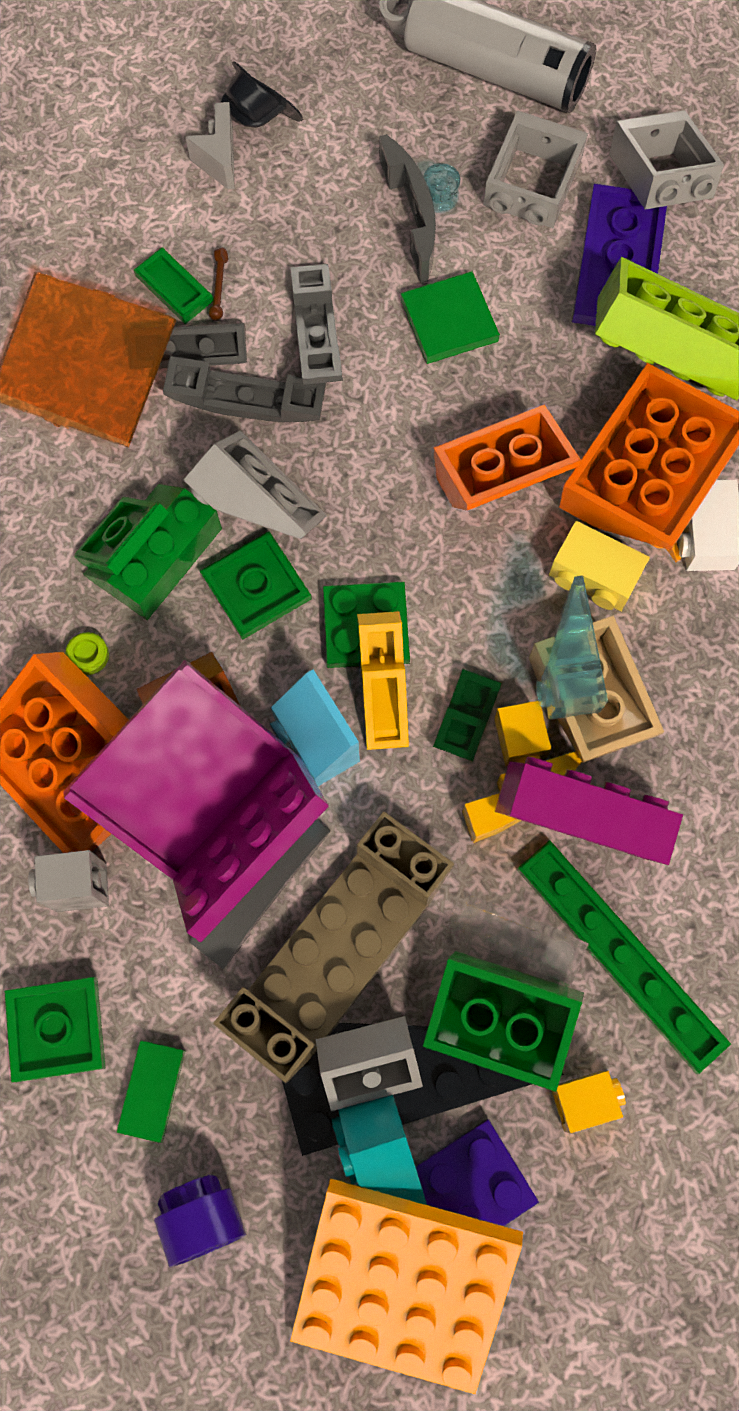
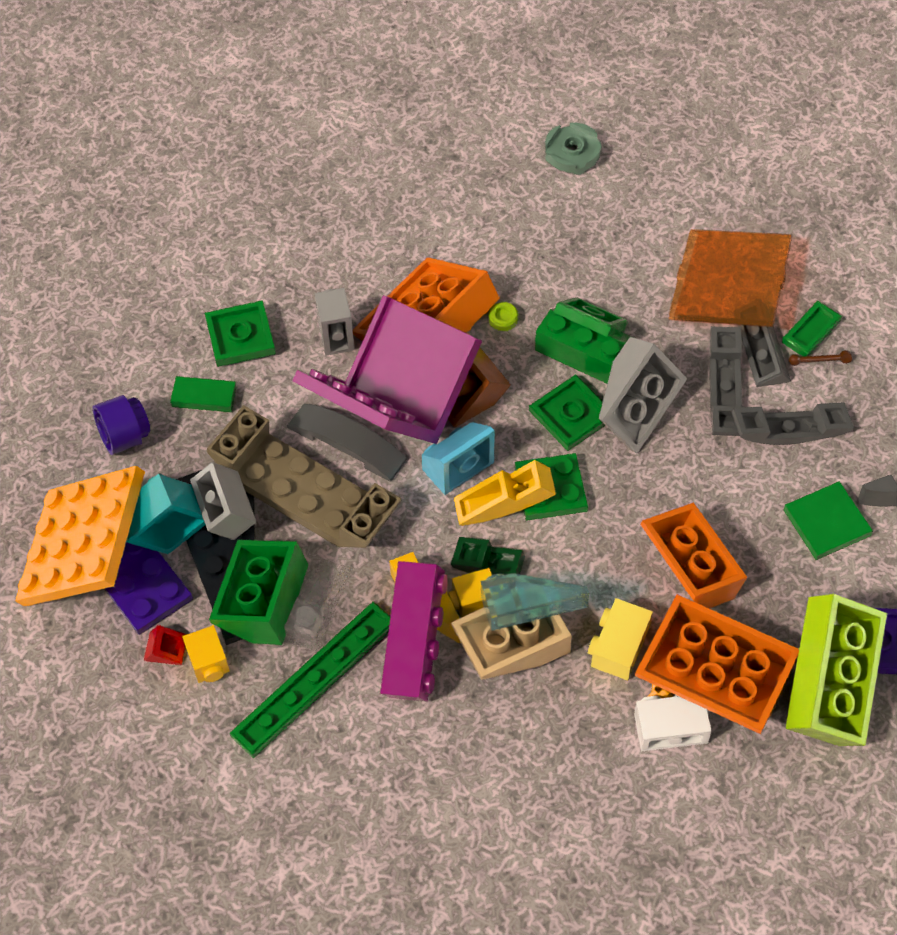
camera: 85 degrees right, 15 degrees down
none -> red slope [143,625,187,665]

